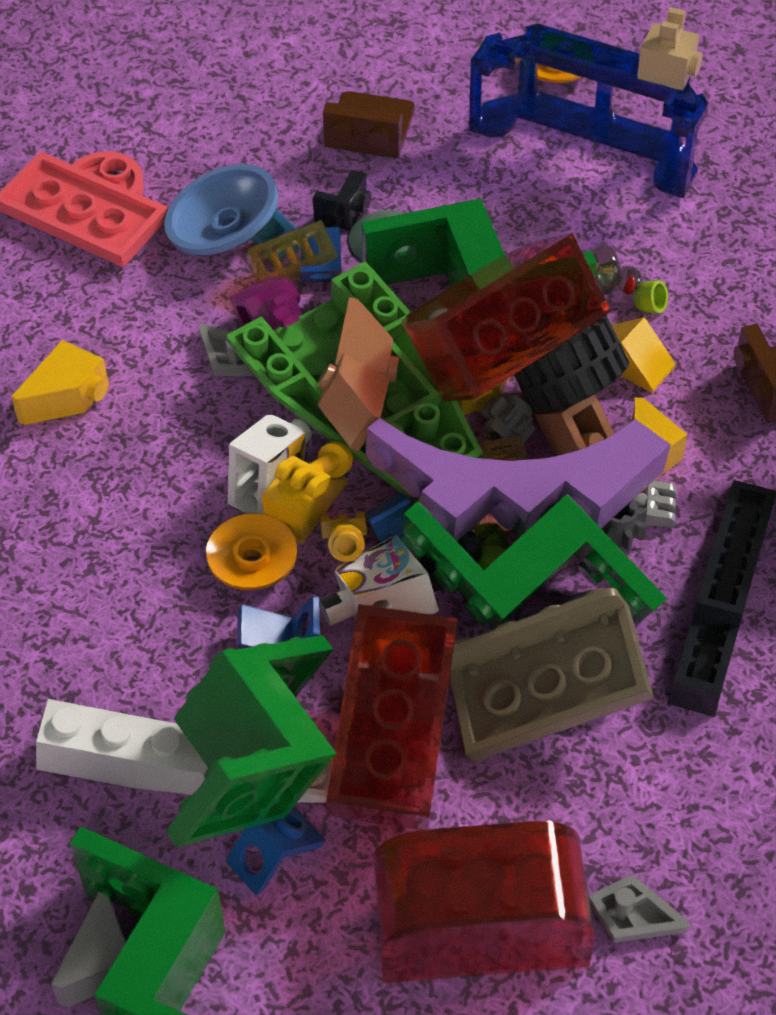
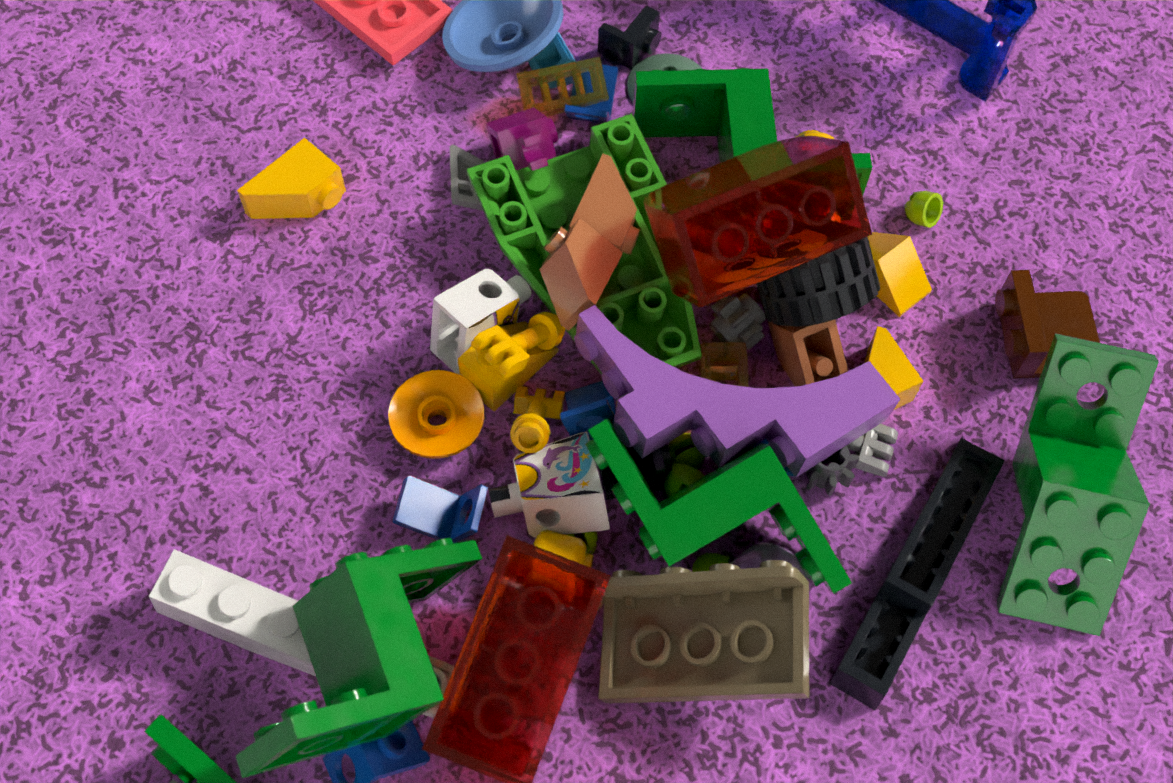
camera: 10 degrees right, 10 degrees up
clear smoke animal [578,244,643,295] -> none

